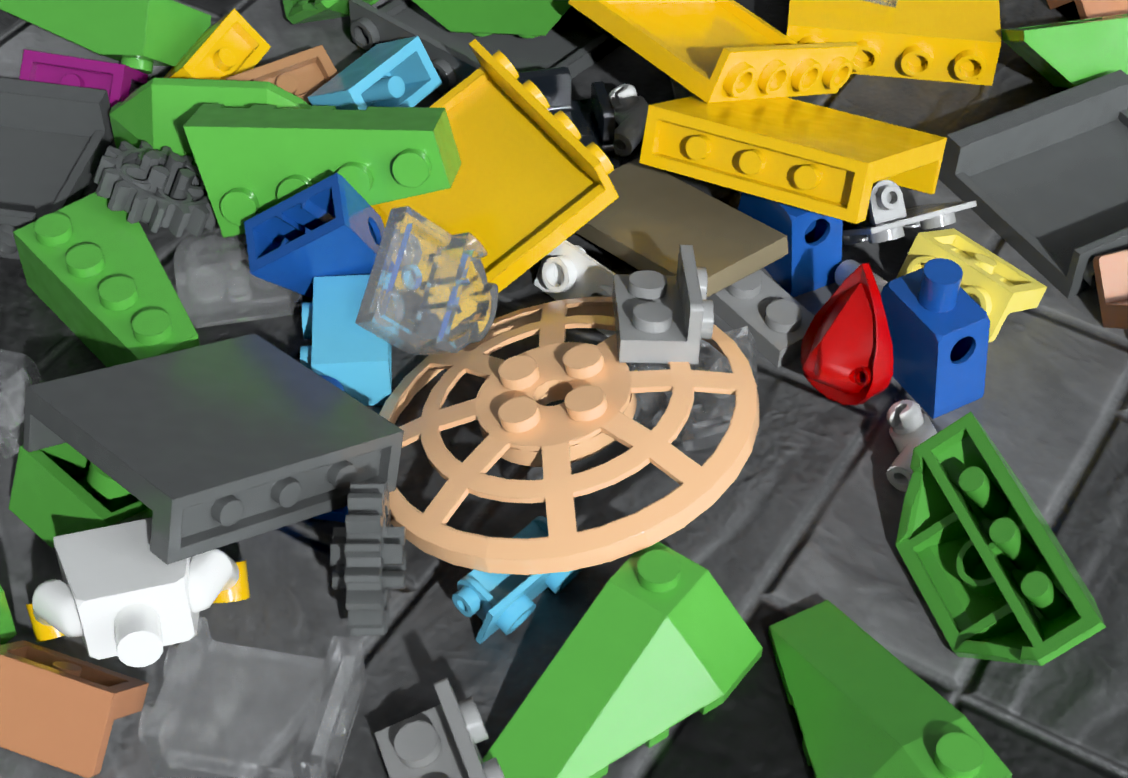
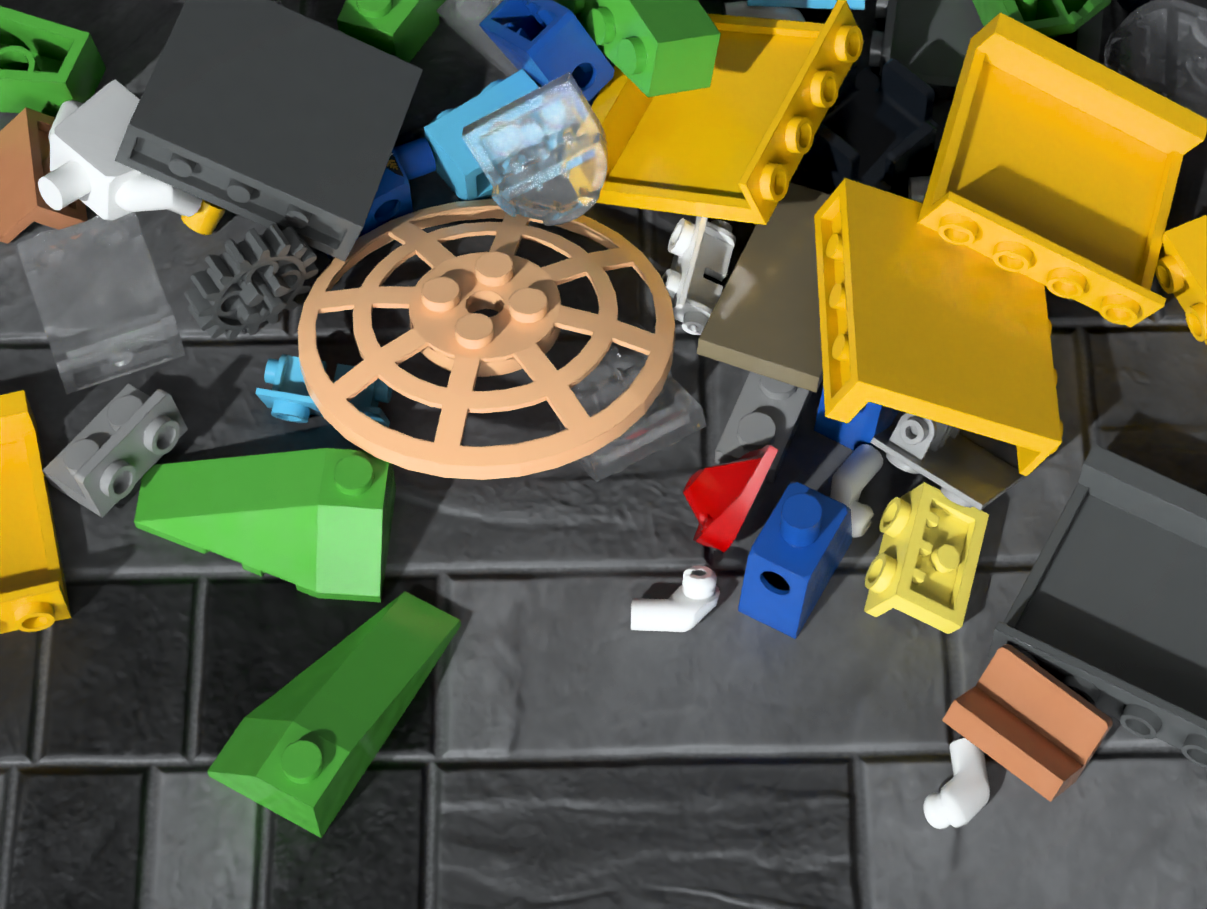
camera: 60 degrees right, 15 degrees up
light grey bracket [612,245,714,364] -> none
bright green wedge [895,412,1106,666] -> none

